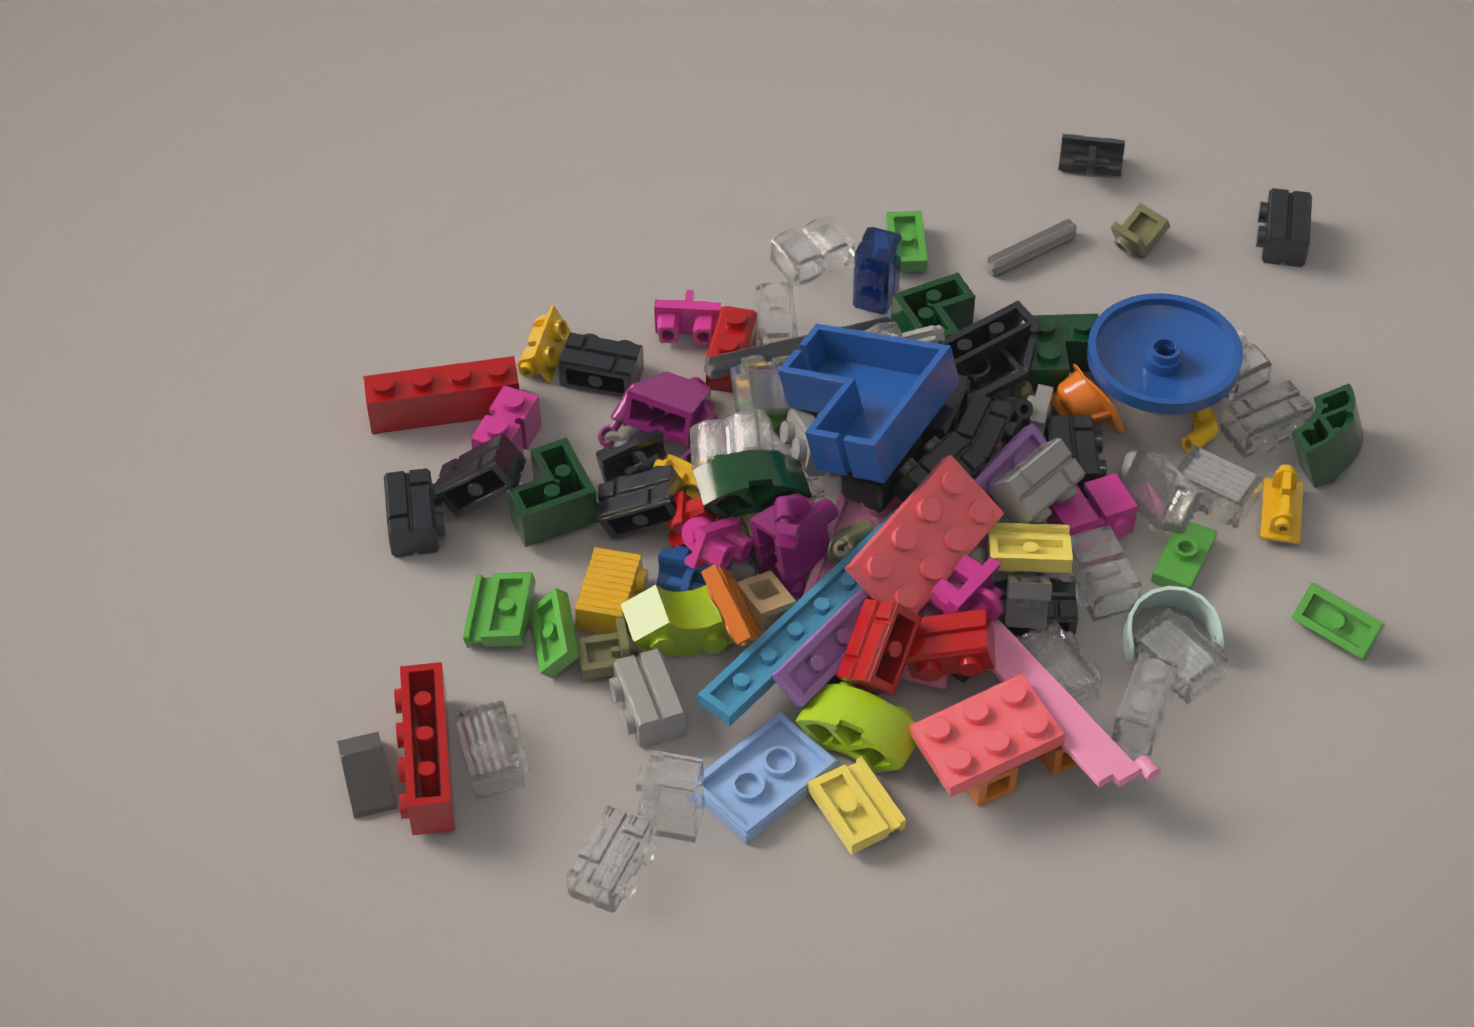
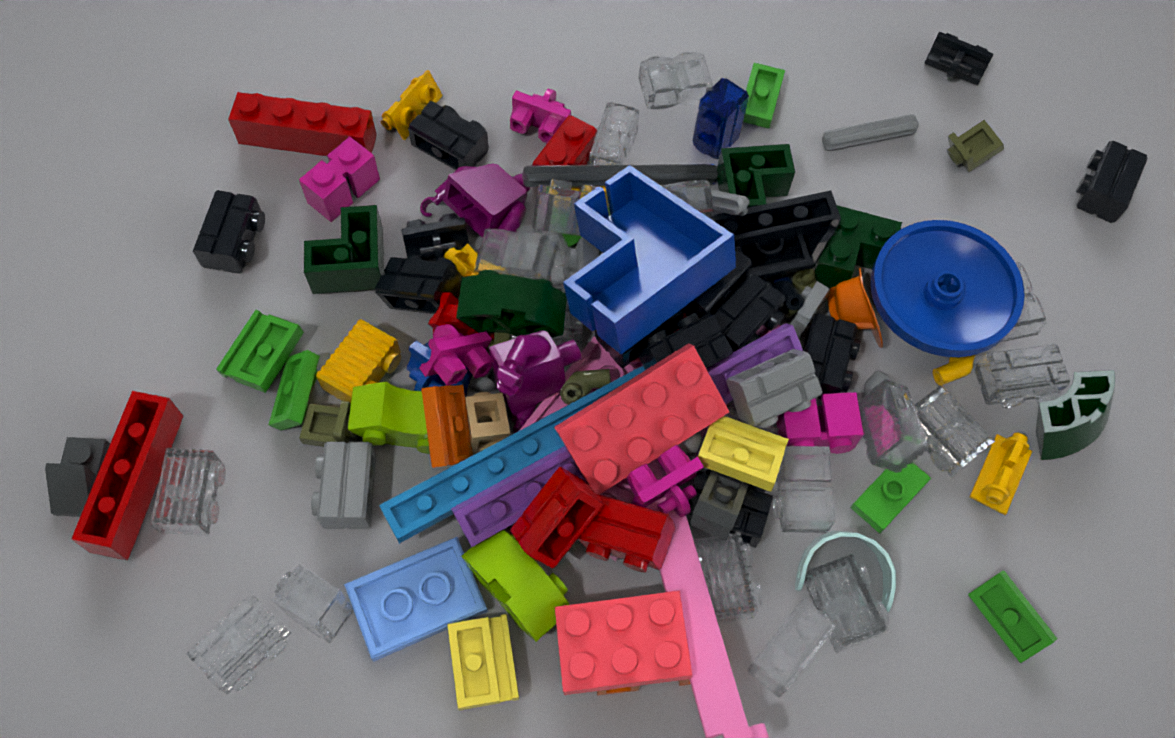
camera: 15 degrees right, 15 degrees up
black brick [434,434,526,517] -> none

